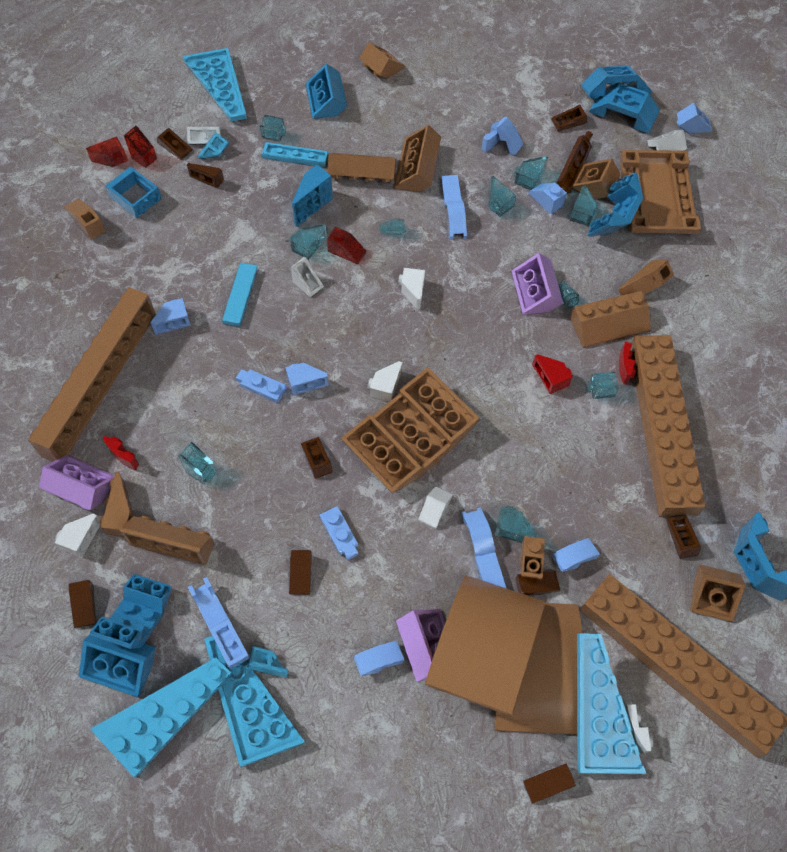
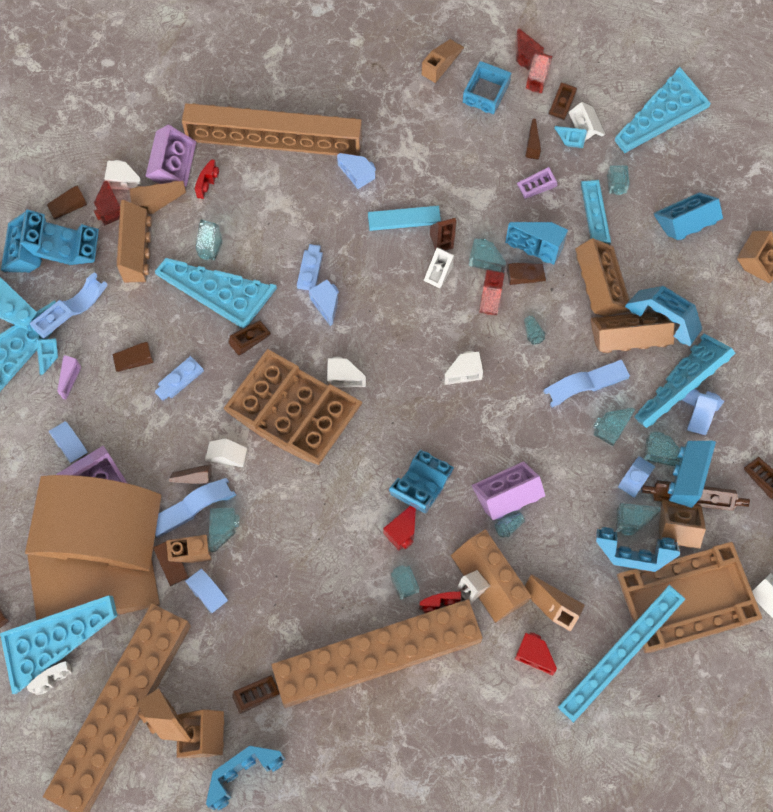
camera: 75 degrees right, 5 degrees up
none -> lavender slope [57,355,81,400]
none -> clear red slope [94,181,120,226]
none -> medium nougat slope [137,688,191,742]
none -> medium azure wing [155,258,277,329]
none -> slope [169,464,212,484]
none -> dark azure slope [389,450,454,514]
none -> copper slope [430,218,456,250]
none -> white slope [456,570,490,604]
none -> reddish brown slope [507,263,546,285]
none -> red slope [515,632,557,676]
none -> lavender slope [517,167,558,199]
none -> medium azure tile [558,585,685,723]
none -> dark azure slope [625,286,702,346]
none -> medium azure wing [634,333,736,428]
none -> dark azure slope [667,440,716,508]

